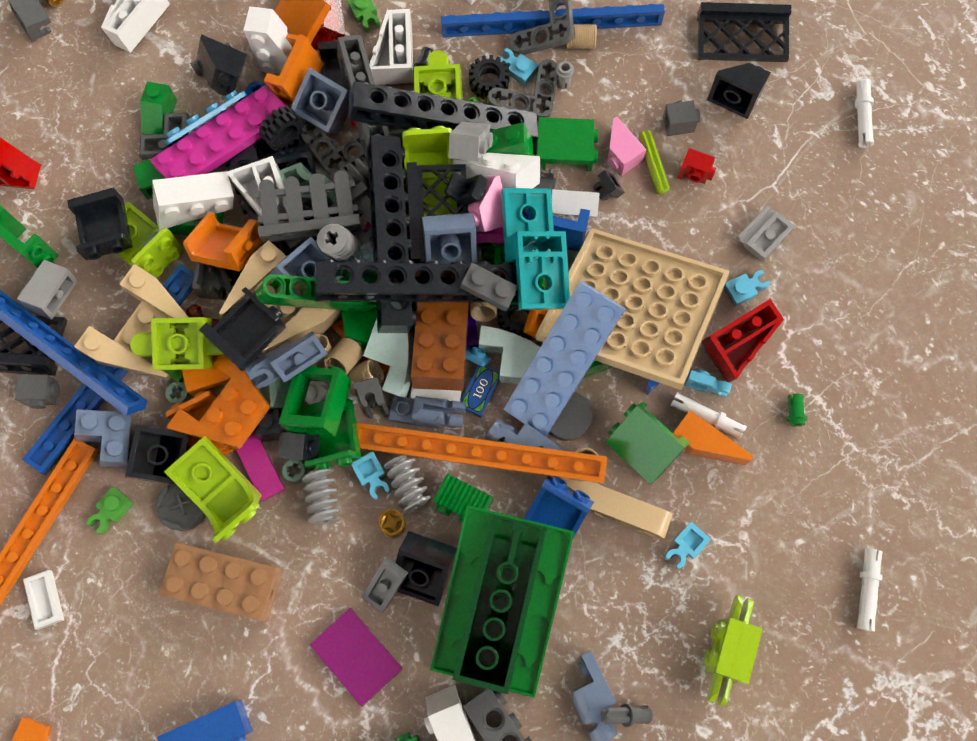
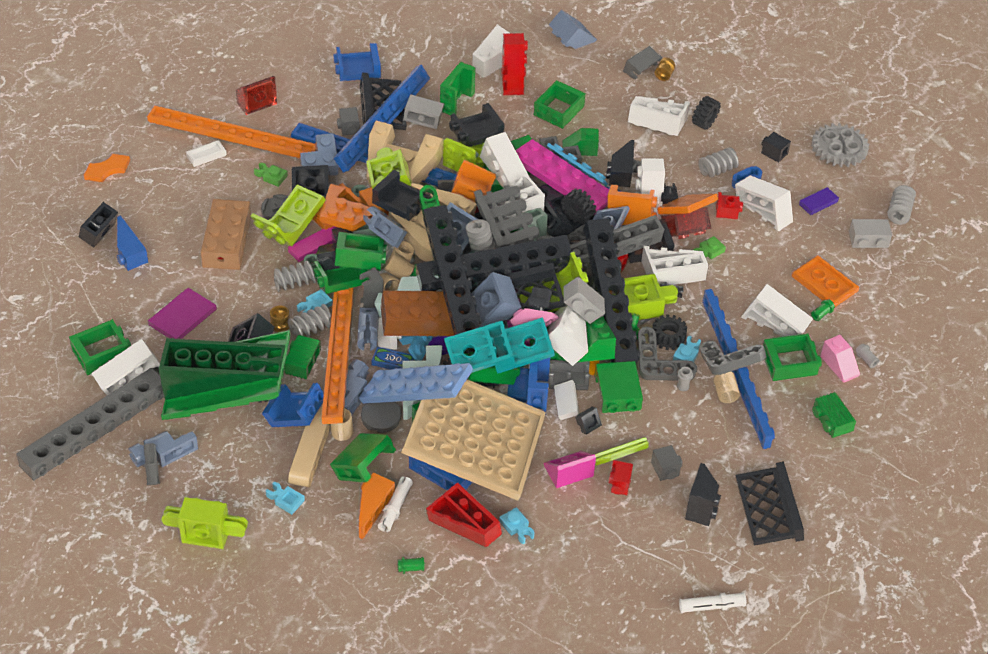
camera: 75 degrees right, 25 degrees down
dark grey plate [362,557,408,613] -> none
dark grey plate [459,263,518,311] -> none
bright pink slope [607,117,646,176] -> none
medium azure plate [684,370,732,397] -> none
light grey plate [736,205,795,262] -> none
white pin [856,548,883,632] -> none
none -> green window [534,80,586,129]
none -> dark pink slope [543,451,596,488]

